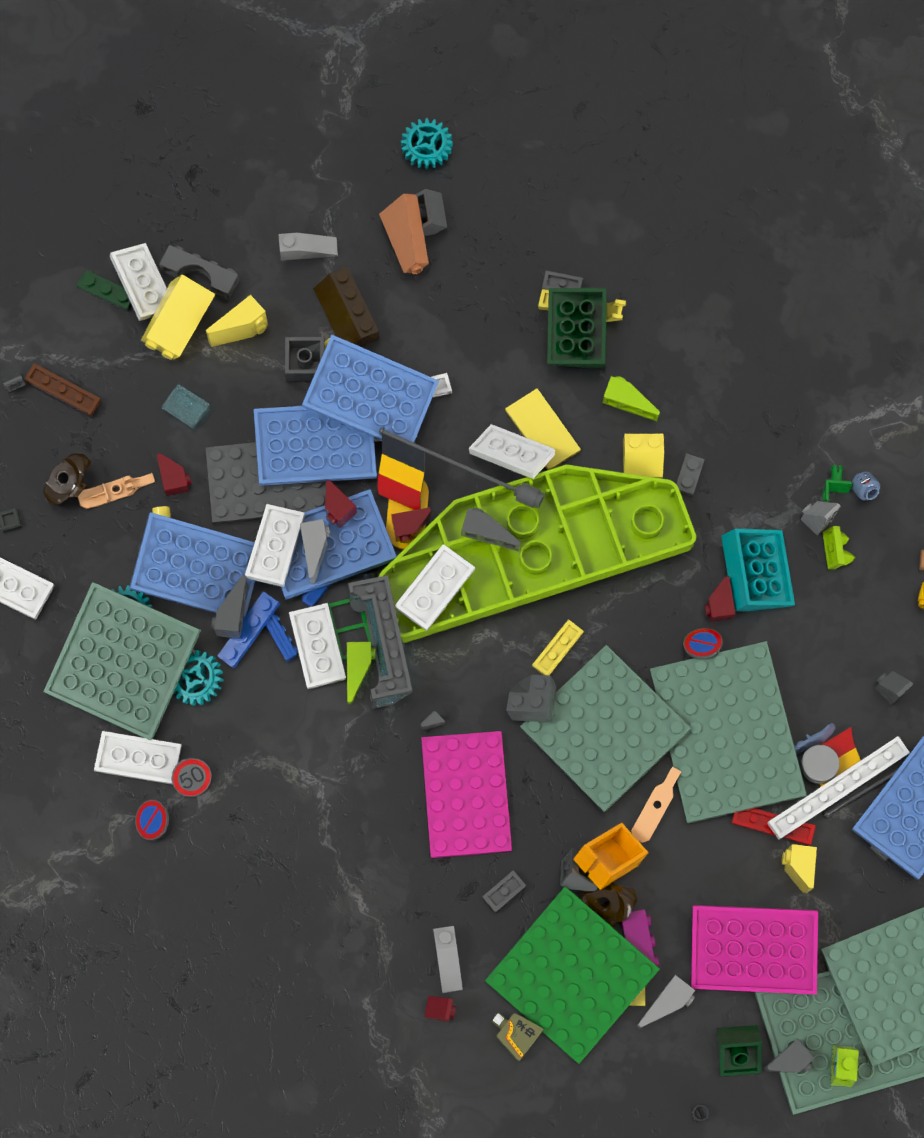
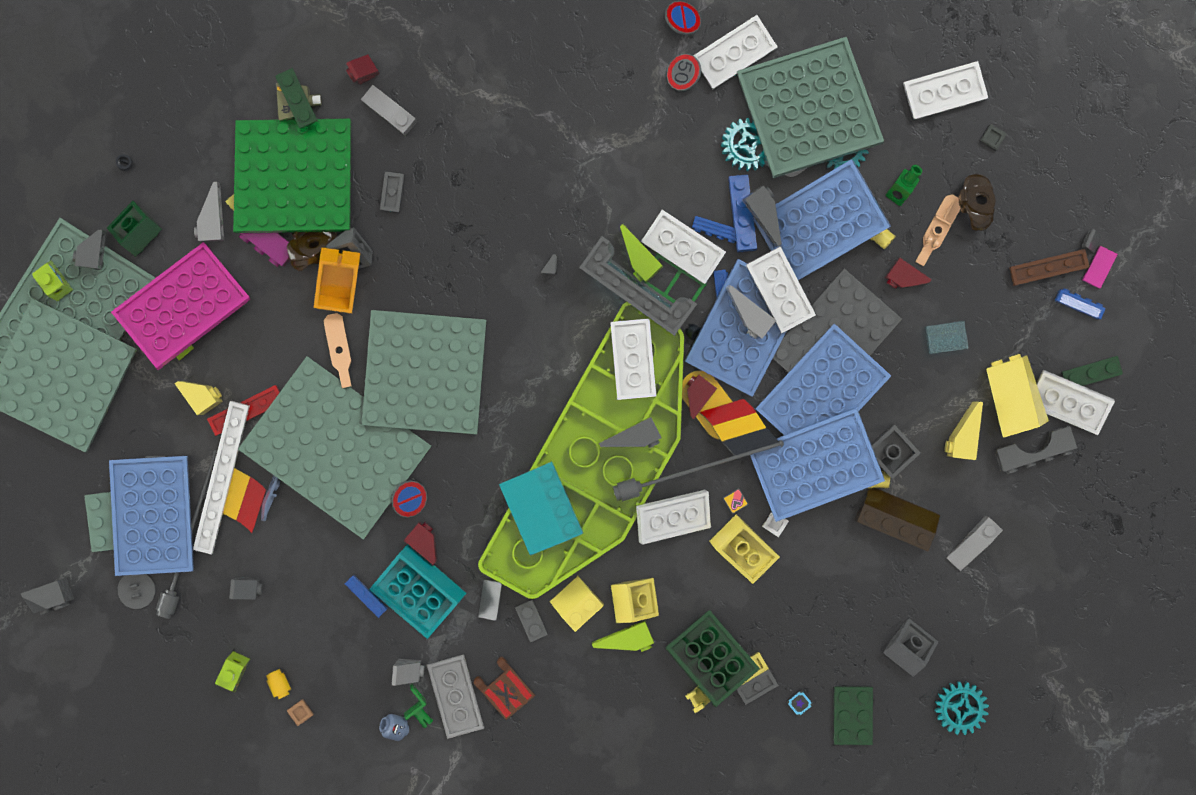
camera: 145 degrees right, 15 degrees up
dark red slope [325,480,357,528] -> none
nougat slope [379,194,429,274] -> none
dark pink plate [421,731,512,858] -> none
light yellow tile [505,389,581,470] -> none
dark grey slope [506,675,557,722] -> none
light yellow tile [532,619,584,675] -> none
light grey head [800,745,839,784] -> none
lime tile [823,526,855,569] -> none
none -> dark green plate [275,68,318,129]
none -> blue piece [345,575,388,618]
none -> light grey tile [427,654,485,739]
none -> flag [473,657,535,720]
none -> slope [478,579,503,621]
none -> teal slope [499,461,583,555]
none -> light yellow slope [611,578,659,623]
none -> light yellow slope [709,514,780,584]
none -> tile [723,488,749,514]
none -> tile [786,689,813,717]
none -> dark green plate [834,686,873,745]
none -> green bracket [886,165,922,206]
none -> piece [1054,288,1106,320]
none -> dark pink tile [1082,246,1118,289]

